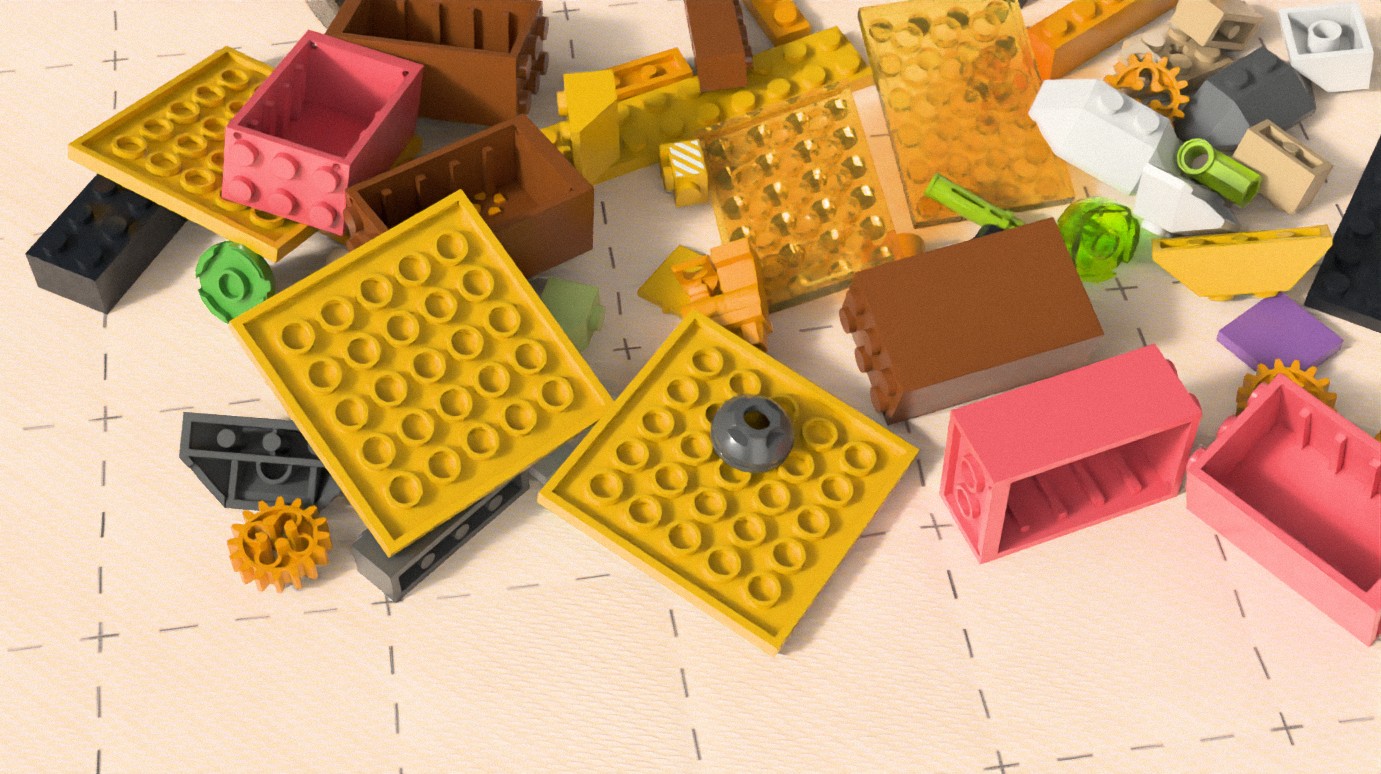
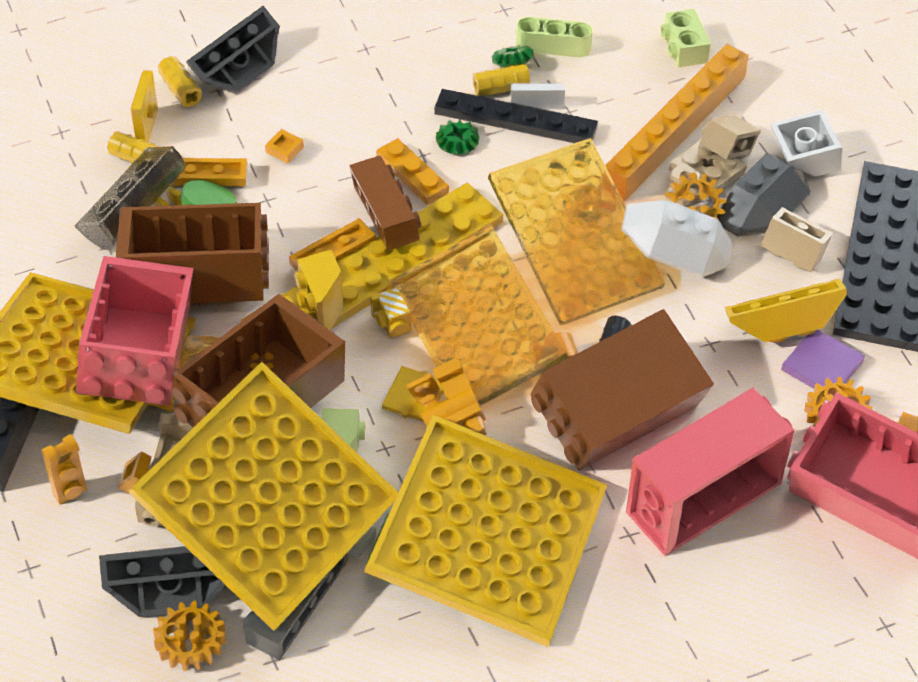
camera: 15 degrees left, 0 degrees up
bright green tile [195,240,276,324] -> none
dark grey piece [710,394,795,473] -> none
lime pin [923,171,1026,230] -> none
clear neon green cylinder [1056,195,1140,283] -> none
white wedge [1133,163,1242,238] -> none
lime piece [1177,138,1263,208] -> none
none -> light orange plate [42,434,87,505]

